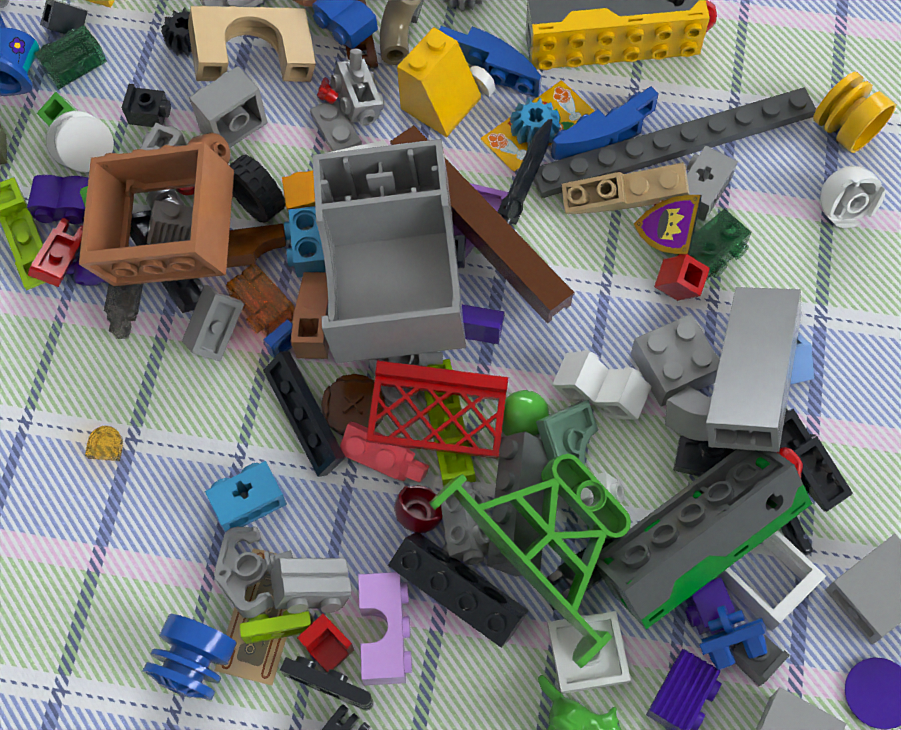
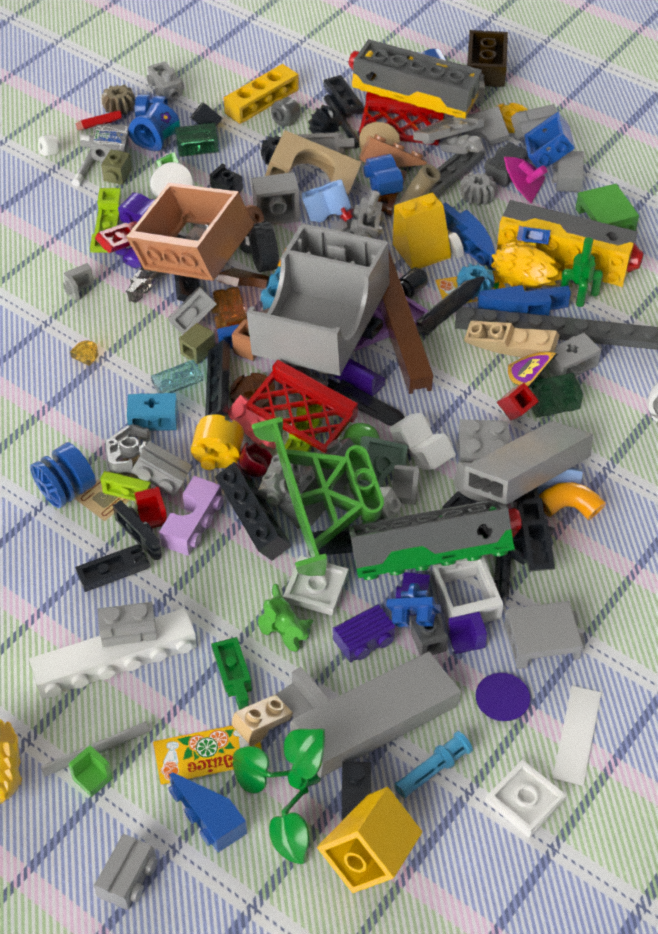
camera: 25 degrees right, 15 degrees down
none -> light grey bracket [63,263,94,301]
none -> clear light blue plate [151,360,204,393]
none -> olive brick [179,323,215,365]
none -> yellow brick [191,415,244,470]
none -> light blue brick [302,179,351,222]
none -> black piece [327,378,405,426]
none -> light grey panel [392,465,419,505]
none -> black brick [400,267,428,297]
none -> dark purple panel [447,612,487,654]
none -> yellow head [491,241,562,290]
none -> blue piece [517,226,551,244]
none -> light orange cylinder [539,482,606,520]
none -> green plant [560,237,603,307]

